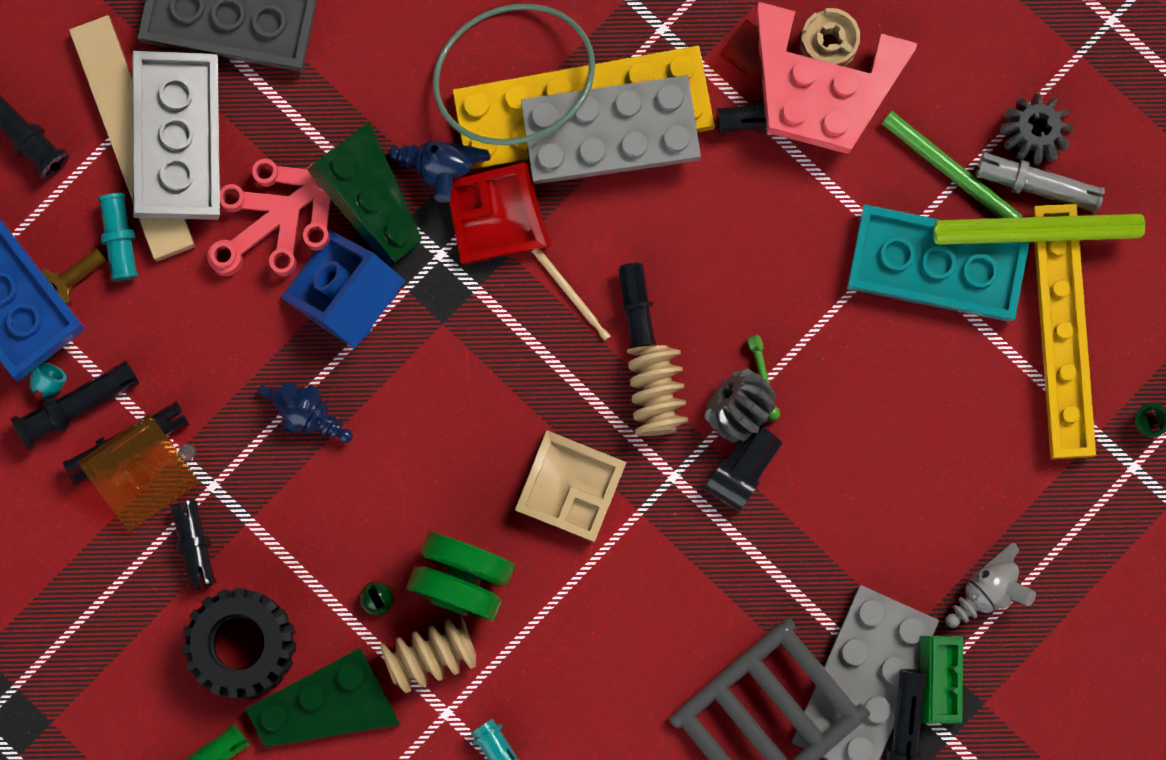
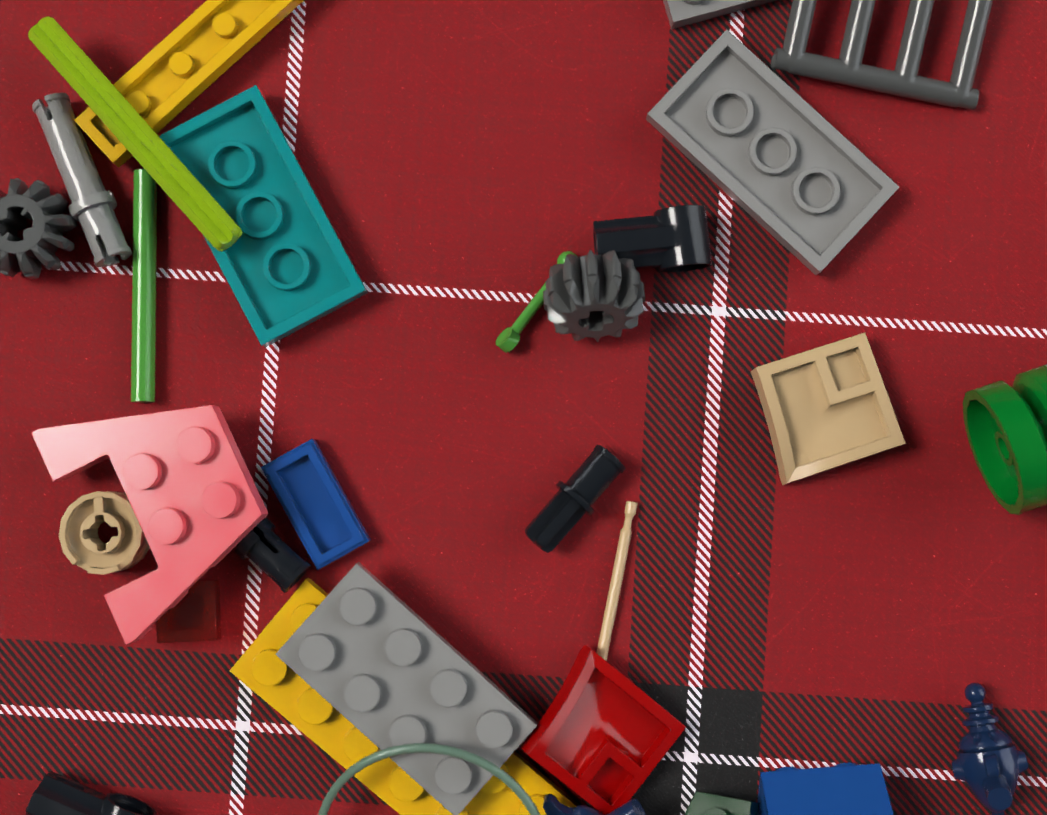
camera: 130 degrees left, 5 degrees up
tan piece [627,345,688,436] -> none
none -> blue tile [261,439,371,570]
none -> light grey plate [646,29,899,275]

